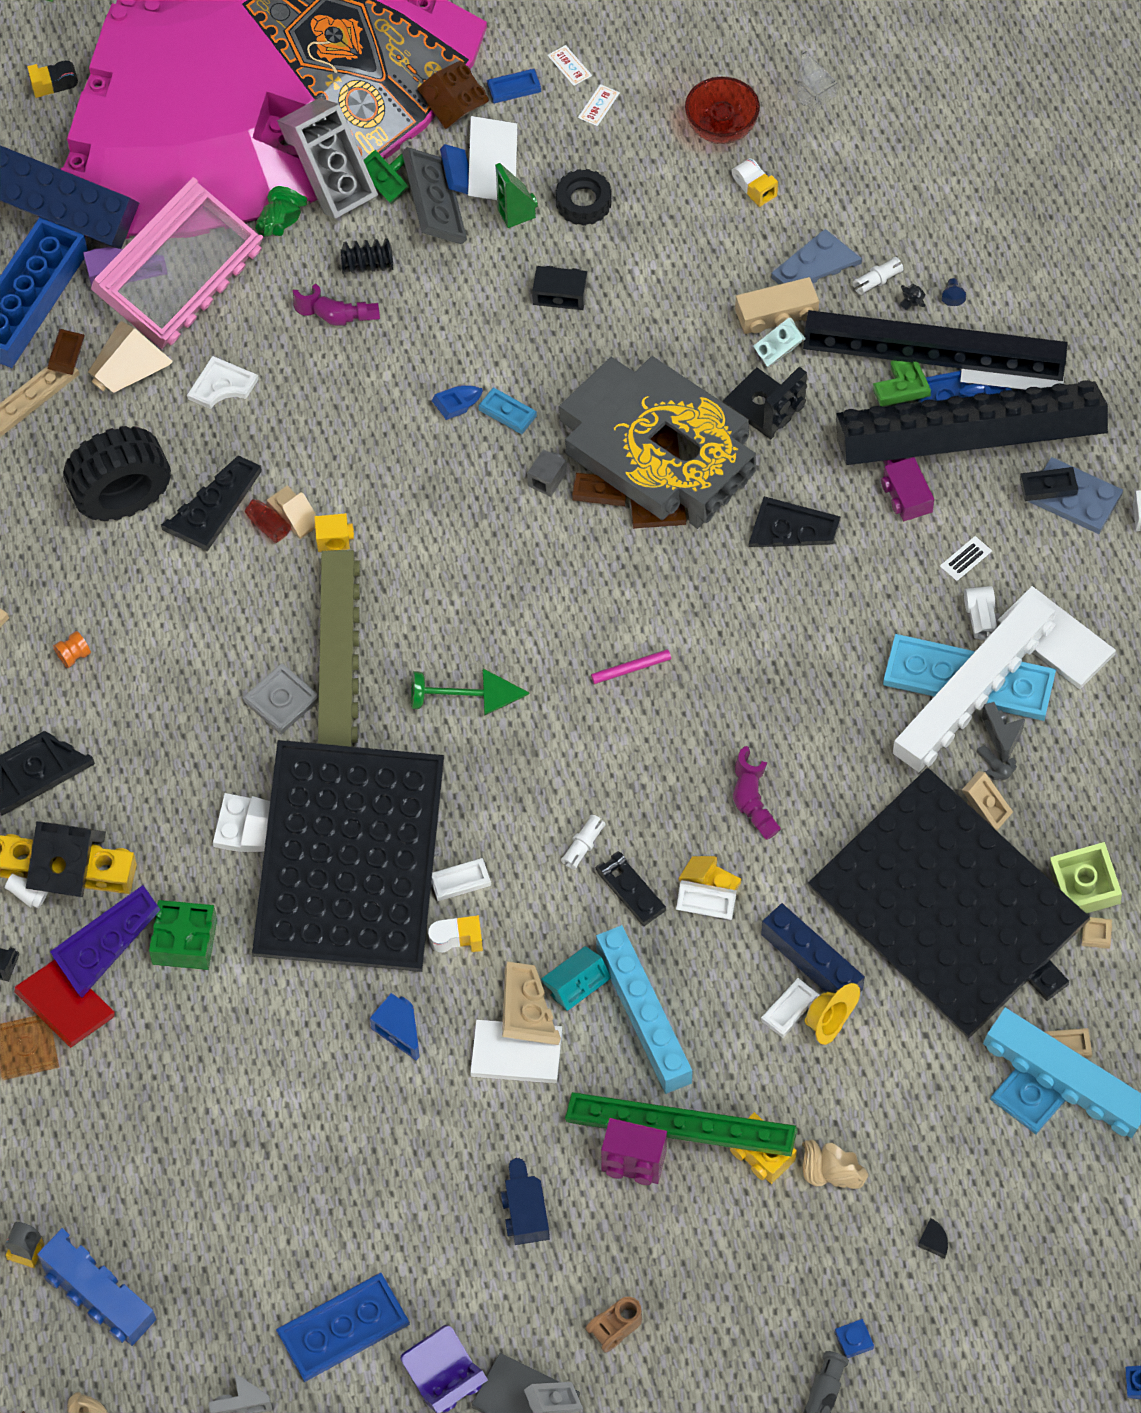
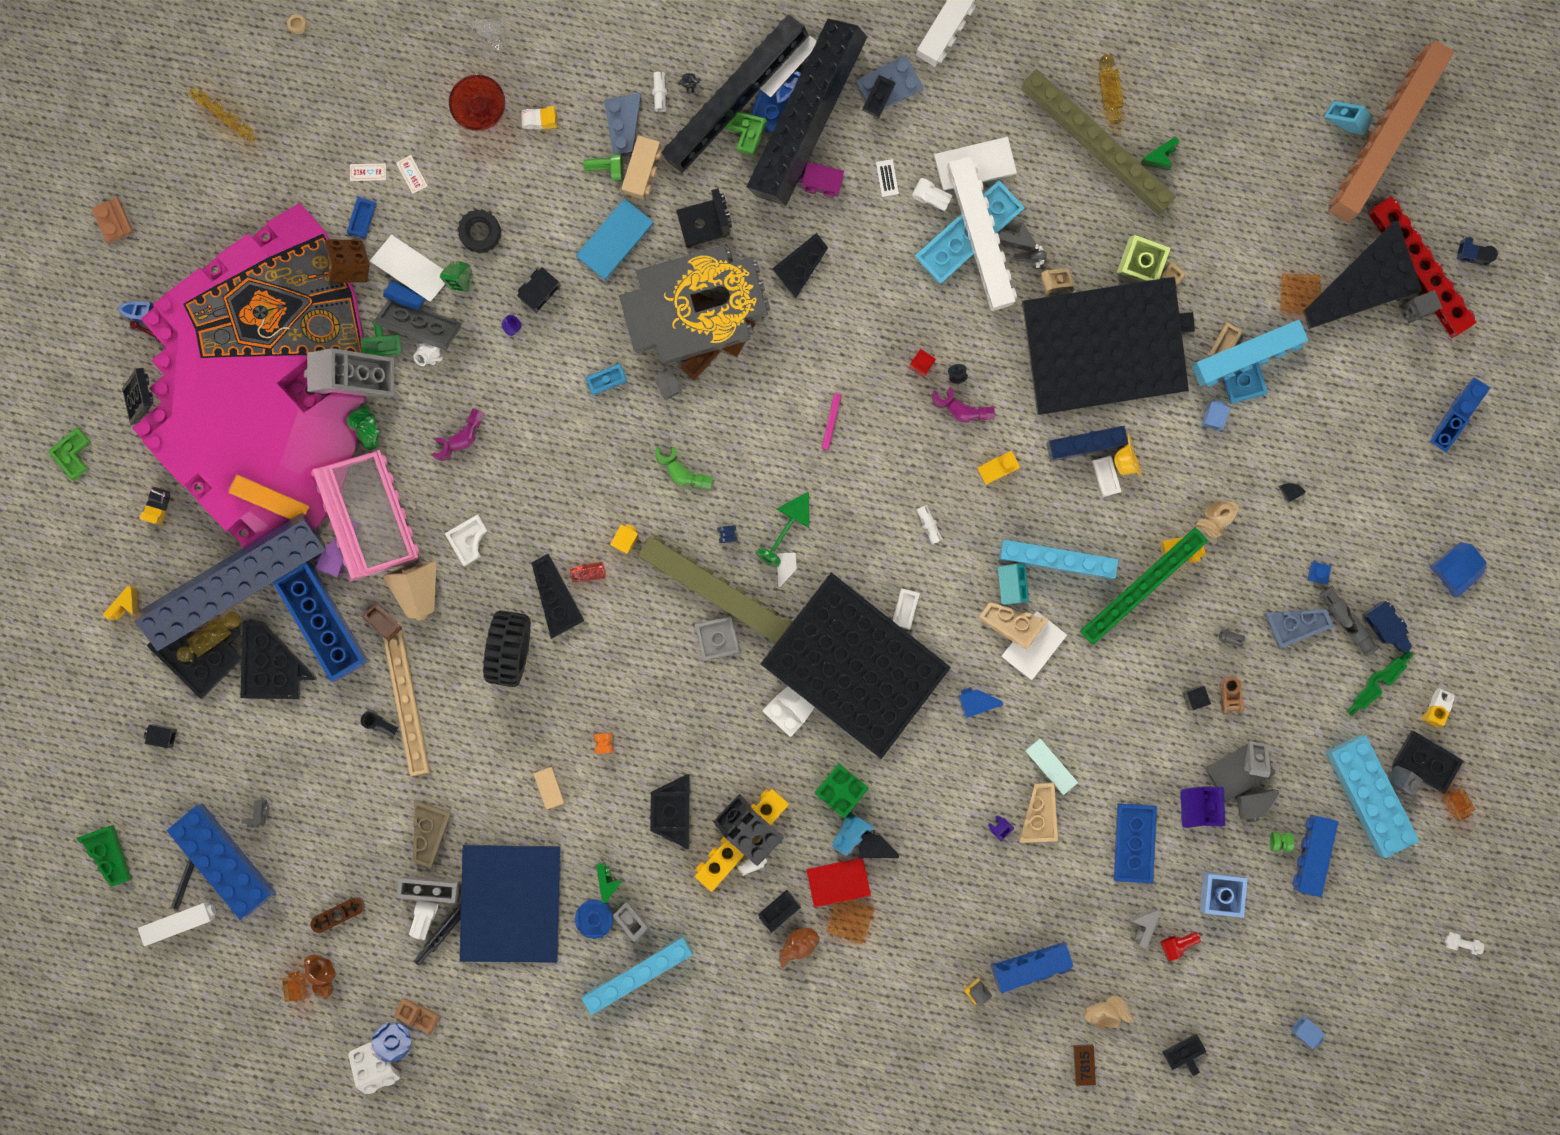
camera: 55 degrees left, 25 degrees up
dark purple wing [50,885,161,997] -> none
tan slope [267,485,317,539] -> none
black piece [340,238,394,274] -> none
leg [428,915,483,953] -> none
blue plate [432,386,483,420] -> none
dark blue hinge [501,1157,550,1245] -> none
black plate [595,851,666,926] -> none
magenta brick [601,1118,667,1185] -> none
white tile [676,880,737,920] -> none
light aqua hips [753,318,805,367] -> none
dark blue rock [942,278,966,306] -> none
none -> light orange tile [228,474,309,520]
none -> white rock [413,342,443,366]
none -> dark purple tile [501,315,522,336]
none -> dark azure tile [576,198,654,281]
none -> bright green piece [583,154,623,181]
none -> bright green piece [655,447,713,489]
none -> dark blue wheel [717,525,738,543]
none -> white sticker [777,553,797,587]
none -> dark azure wing [832,812,874,855]
none -> black slope [859,830,899,858]
none -> red brick [909,348,936,378]
none -> black wheel [948,364,968,384]
none -> dark purple tile [988,816,1014,842]
none -> tan wing [1019,782,1058,843]
none -> light aqua tile [1025,738,1078,795]
none -> black brick [1182,686,1211,711]
none -> medium blue brick [1201,400,1230,431]
none -> dark grey pin [1219,629,1245,647]
none -> sand blue wing [1264,609,1334,649]

